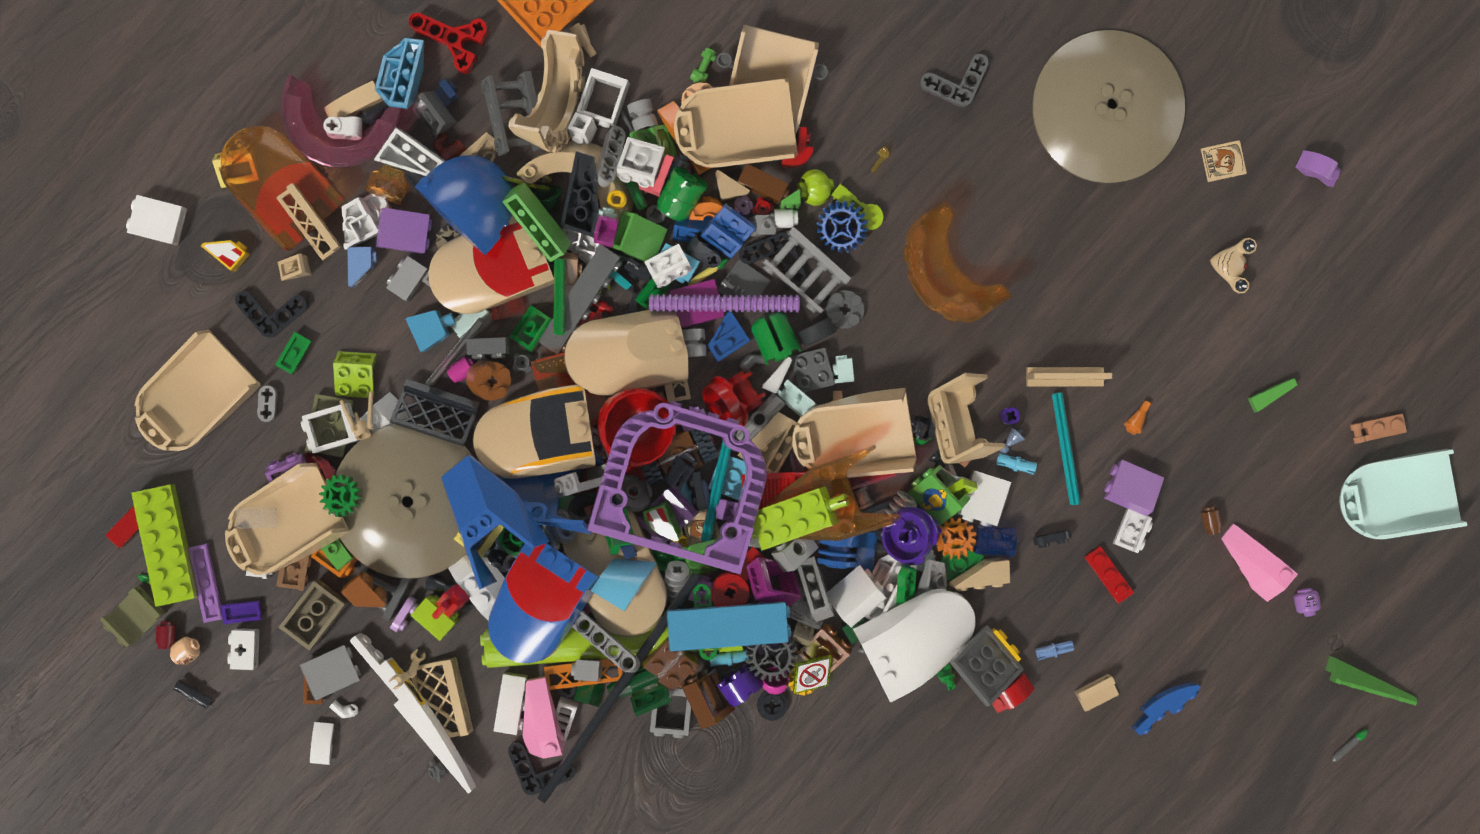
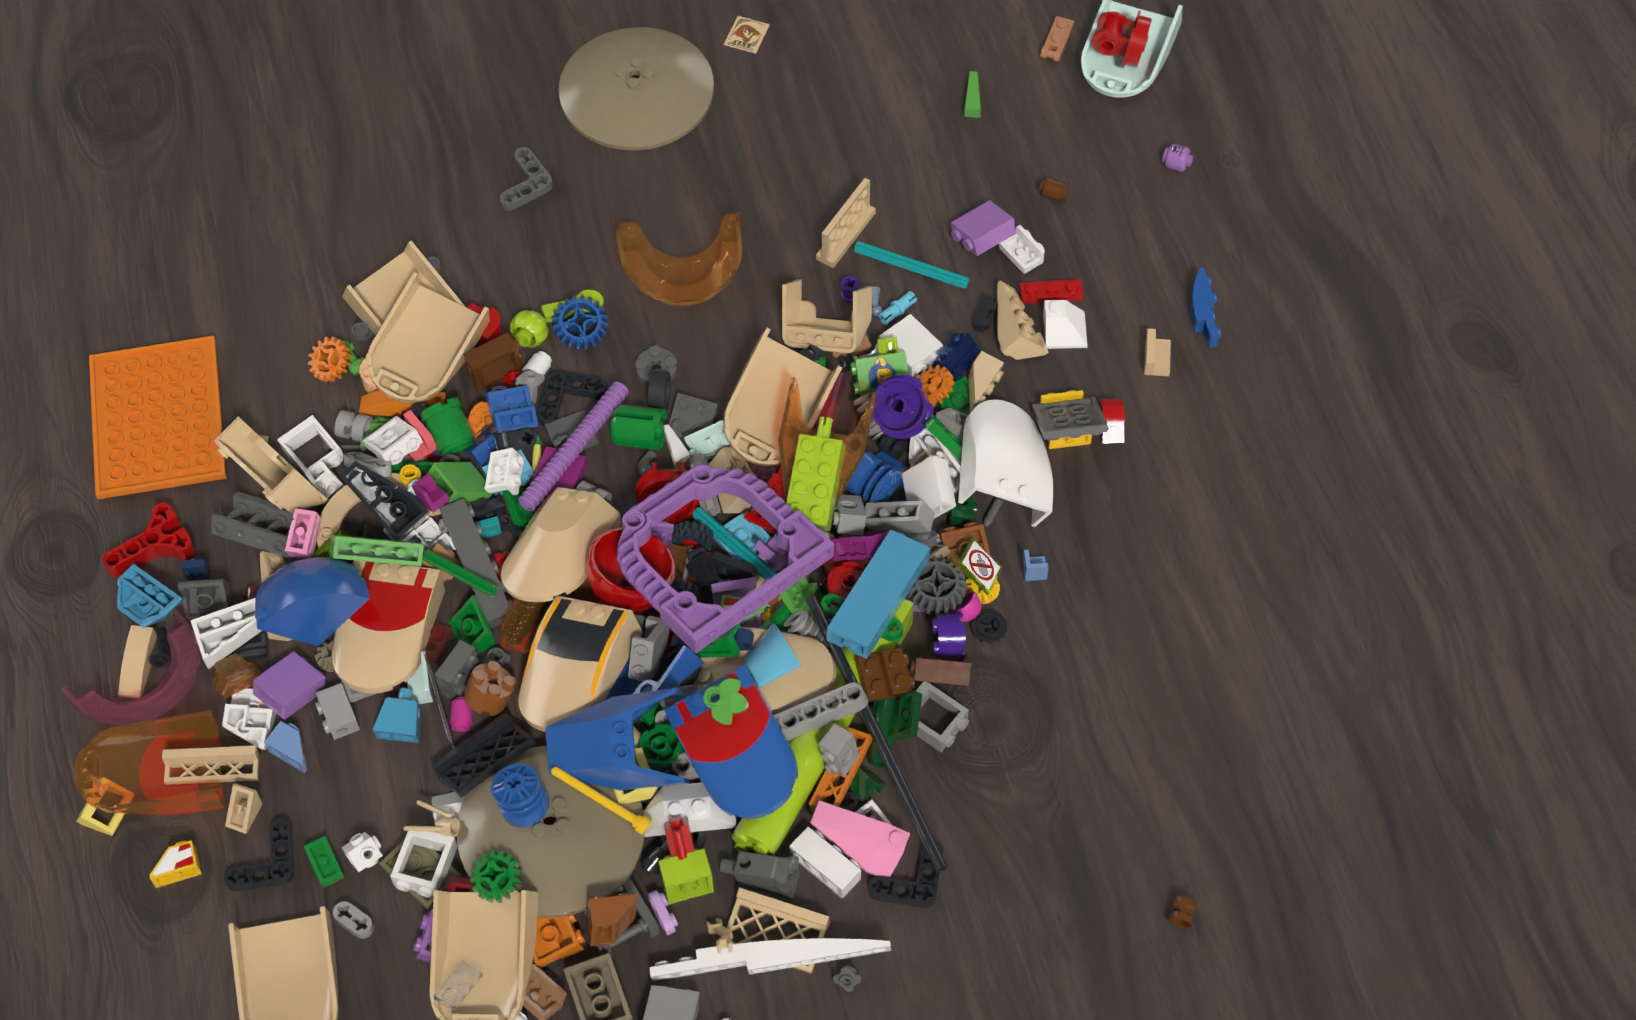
camera: 60 degrees left, 30 degrees down
white brick [126,195,187,246] -> none
bright green plate [321,538,354,571] -> none
white piece [323,117,362,140] -> none
lime bracket [333,351,377,398] -> none
blue wing [708,311,750,362] -> none
medium azure pin [709,649,749,667] -> none
tan slope [715,170,750,201] -> none
light grey fence [762,227,851,313] -> none
bright green slope [779,189,801,210] -> none
light aqua brick [832,355,854,384] -> none
clear yellow hand [871,147,890,173] -> none
green piece [937,664,956,691] -> none
medium blue axle [1035,641,1074,661] -> none
orange cone [1124,401,1151,435] -> none
tan head [1210,238,1257,294] -> none
bright pink wedge [1221,524,1298,602] -> none
bright green wedge [1325,656,1417,705] -> none
dark grey piece [1332,729,1368,762] -> none
none -> bright pink brick [285,509,322,559]
none -> orange gear [308,337,352,382]
none -> white brick [342,832,382,872]
none -> blue wheel [491,763,549,827]
none -> yellow piece [551,767,652,836]
none -> bright green plate [703,678,749,725]
none -> dark grey piece [720,851,799,898]
none -> tan wedge [997,280,1048,360]
none -> medium blue panel [1022,550,1048,581]
none -> white slope [1043,300,1087,349]
none -> red piece [1092,11,1152,68]

